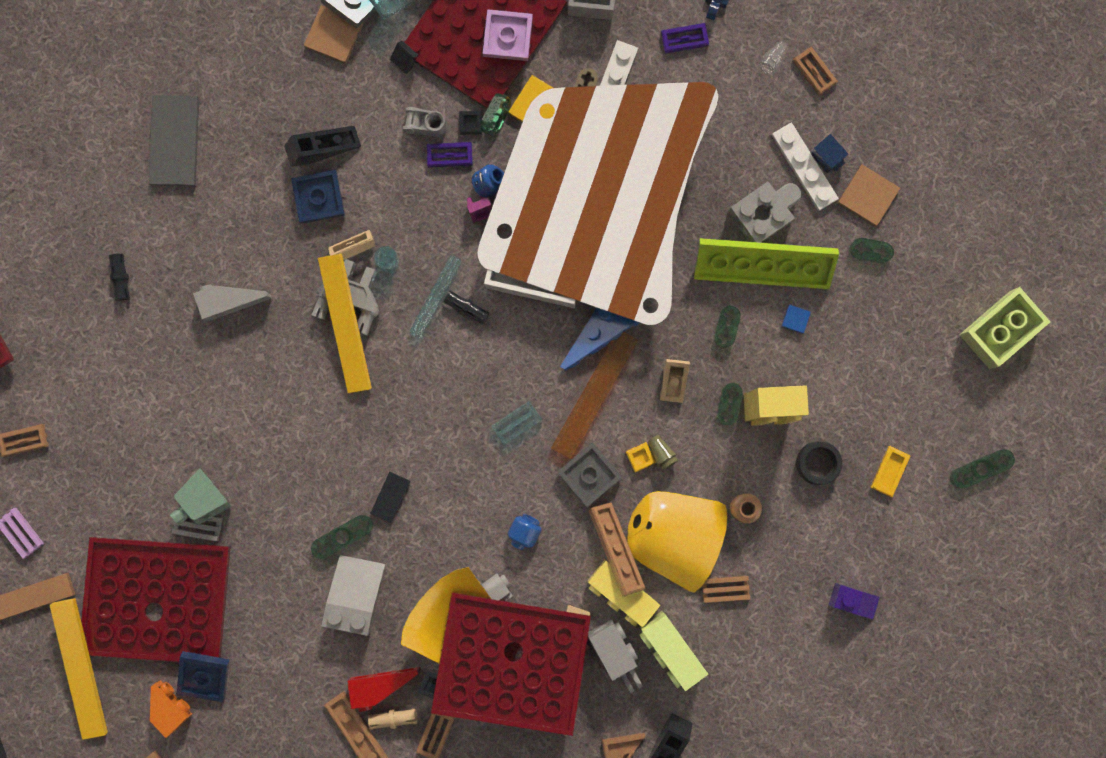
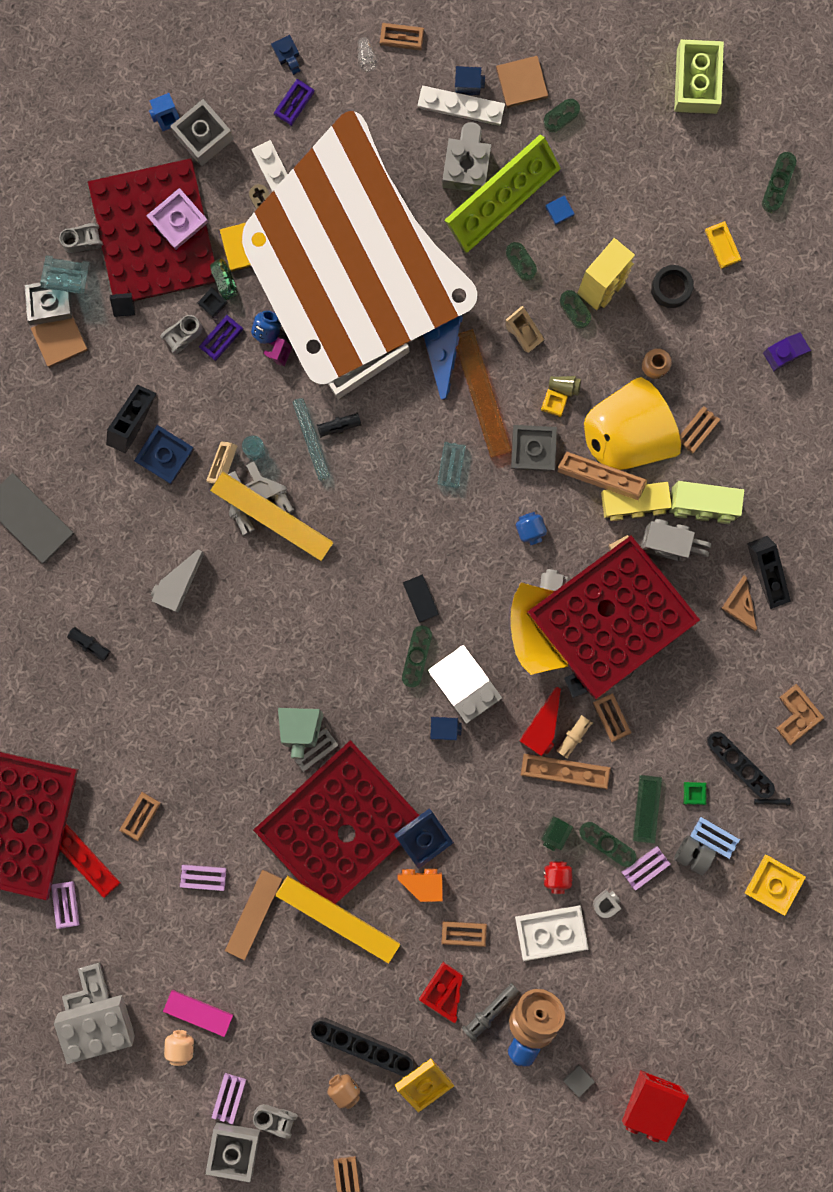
camera: 40 degrees left, 0 degrees up
none -> dark blue brick [430,717,462,740]

